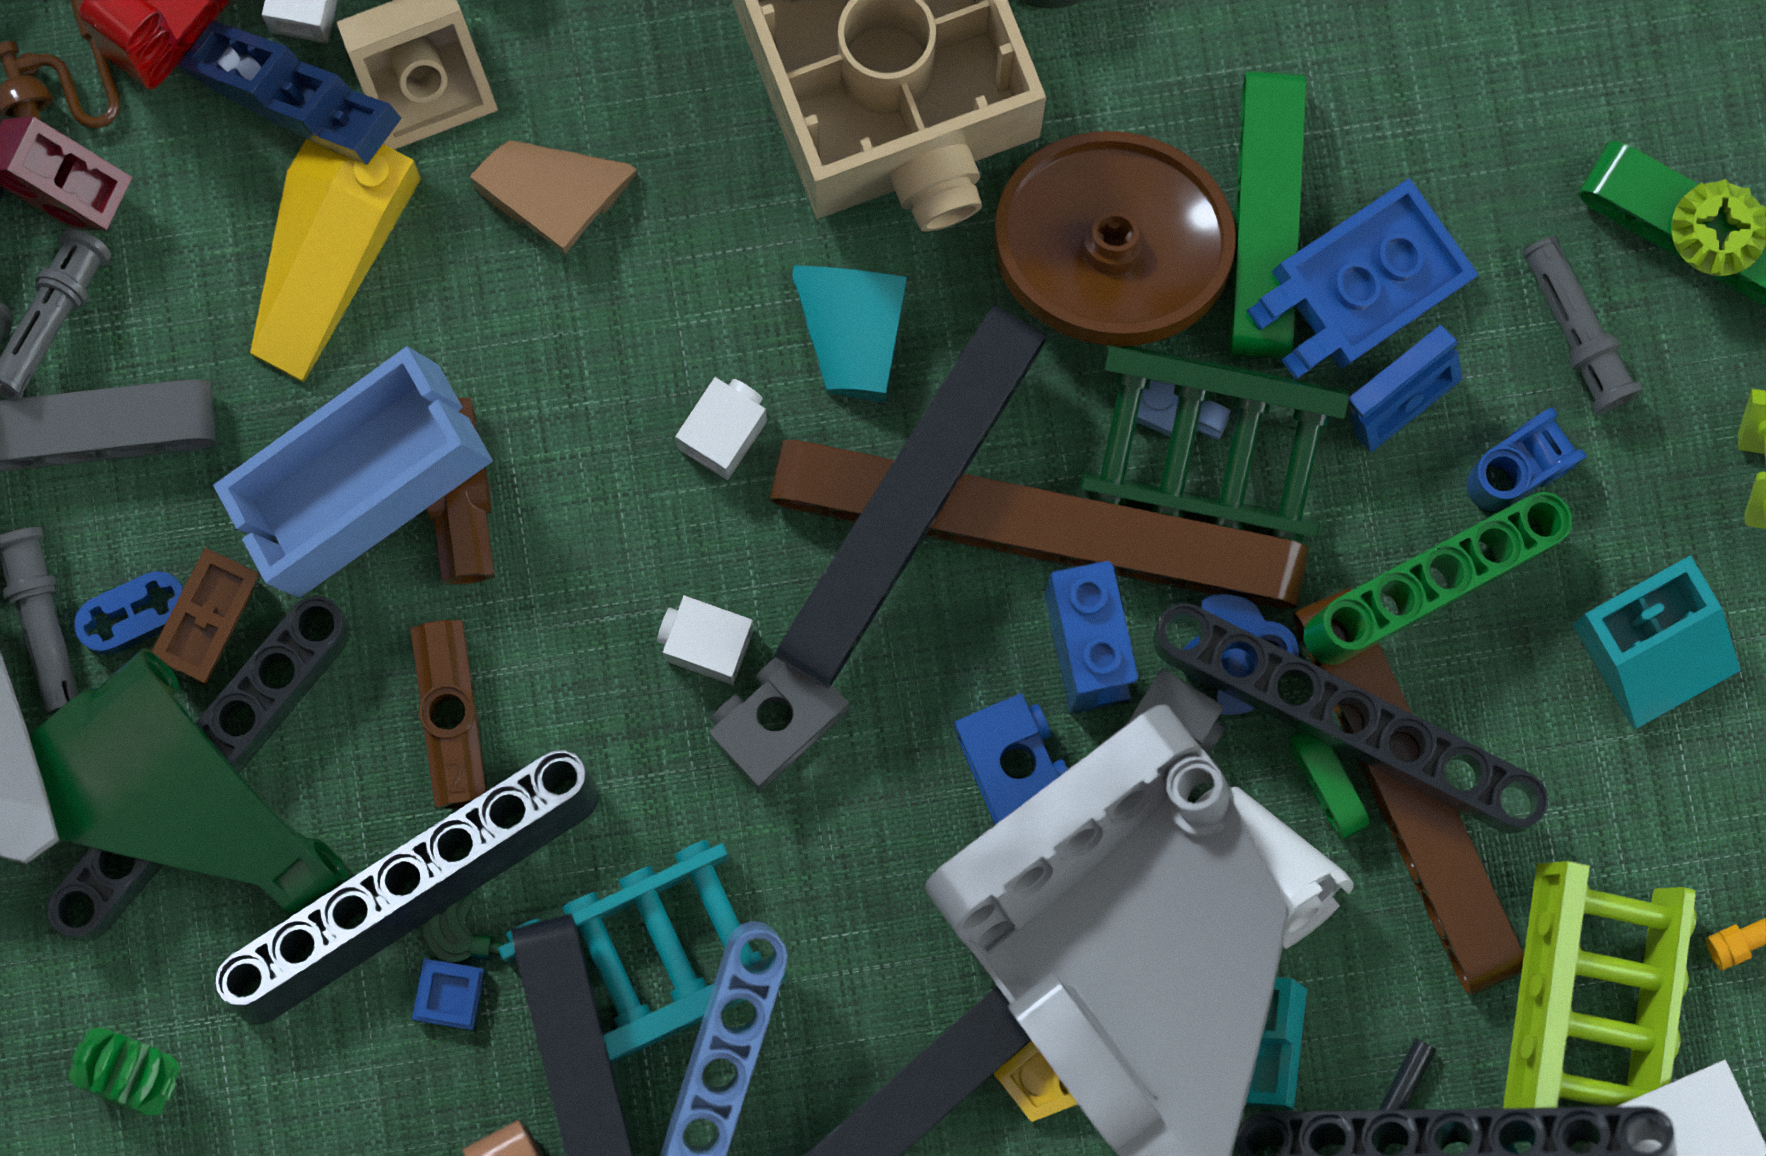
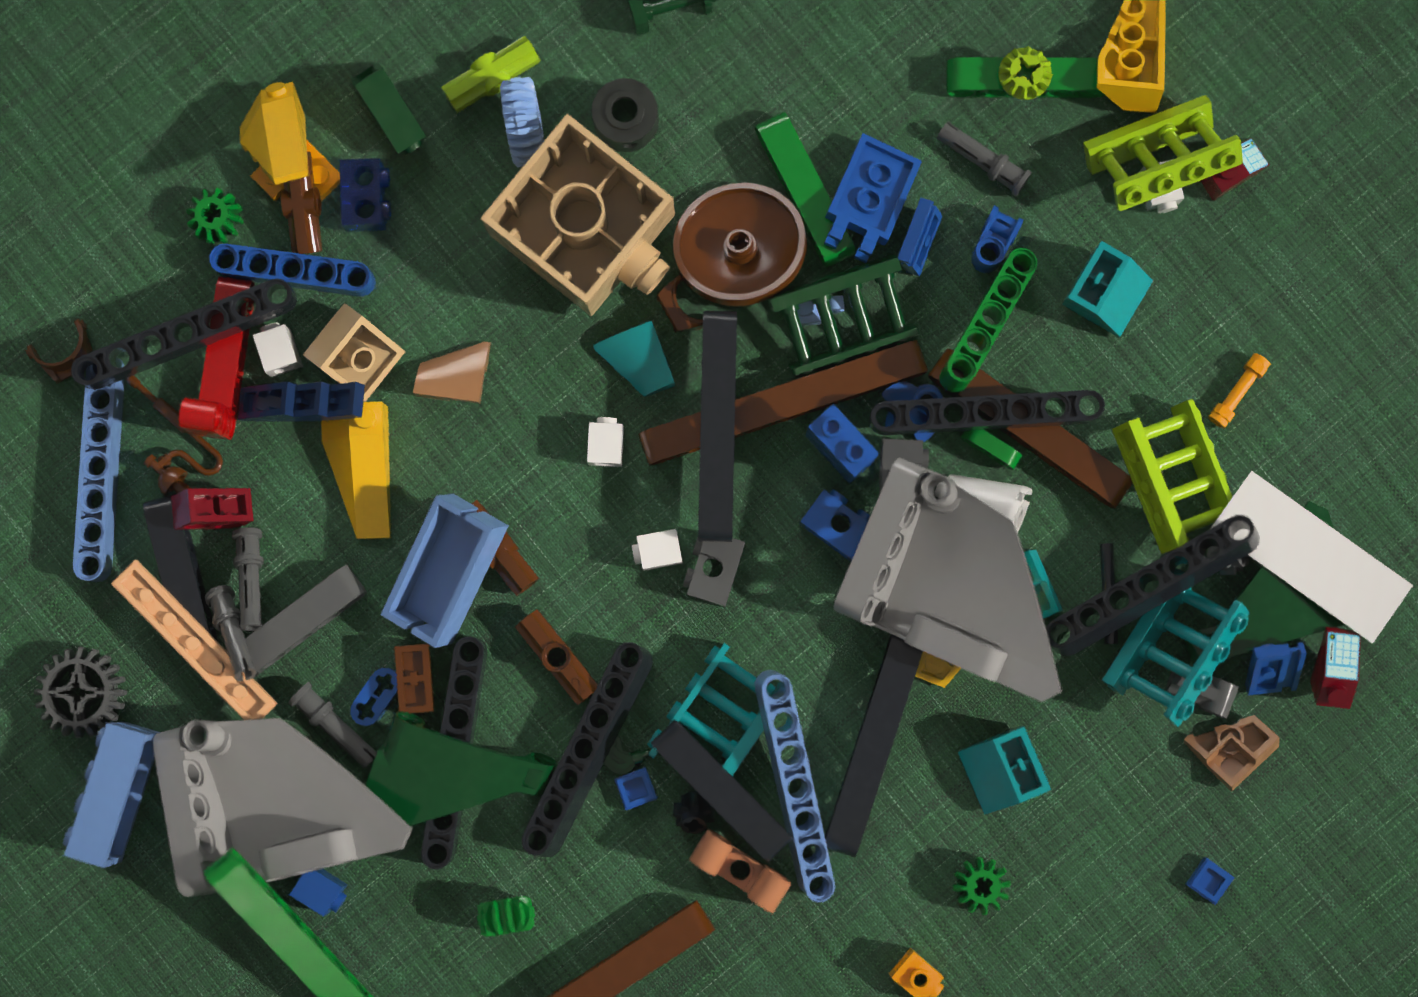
camera: 25 degrees left, 5 degrees up
none -> reddish brown helmet [656,273,703,333]
none -> black gear [673,791,715,834]

